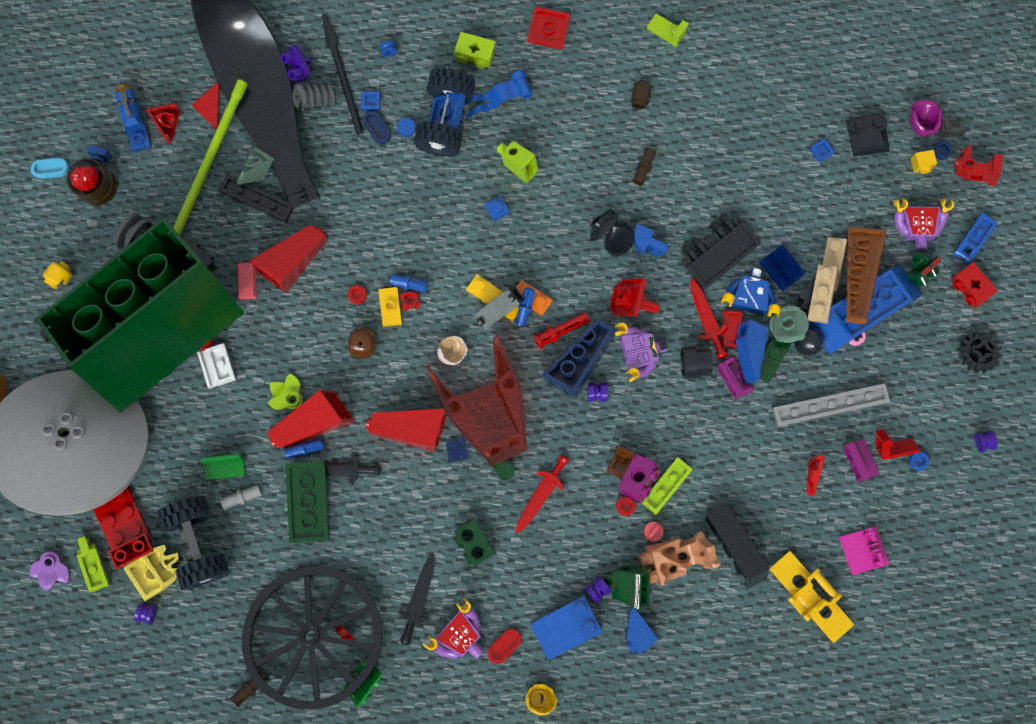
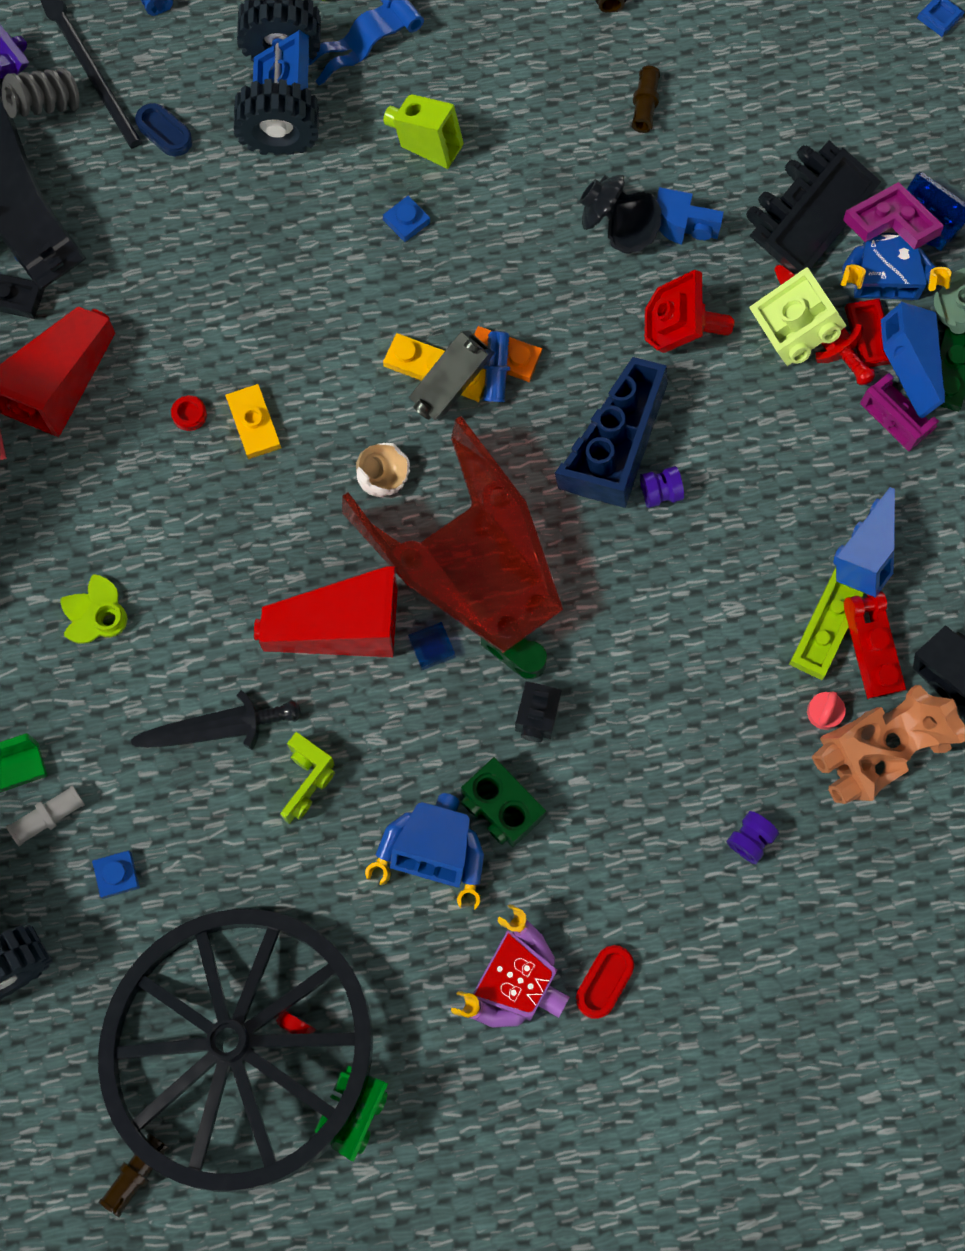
camera: 10 degrees left, 5 degrees down
red slope [267,390,355,448] -> none
blue axle [284,438,324,460] -> none
dark green plate [285,461,330,543] -> none
reddish brown helmet [348,327,377,359] -> none
blue tile [361,91,380,111] -> none
blue axle [389,273,428,292] -> none
blue tile [397,118,416,137] -> none
black sword [398,555,435,645] -> none
red plate [400,291,421,311] -> none
red sword [515,455,569,533] -> none
yellow hair [525,684,557,715] -> none
blue slope [530,596,603,660] -> none
red pin [533,312,590,350] -> none
dark green torso [604,565,651,610] -> none
reddish brown bracket [607,445,635,479] -> none
medium lavender torso [614,322,668,382] -> none
red plate [616,496,636,516] -> none
magenta brick [618,454,660,503] -> none
blue slope [626,607,658,654] -> none
black piece [680,346,713,379] -> none
none -> blue plate [92,850,140,899]
none -> lime bracket [280,732,335,824]
none -> blue torso [365,793,484,910]
none -> black brick [515,681,562,742]
none -> yellowish green plate [749,267,847,366]
none -> slope [833,487,895,598]
none -> magenta plate [843,182,944,250]
none -> red plate [844,591,906,699]

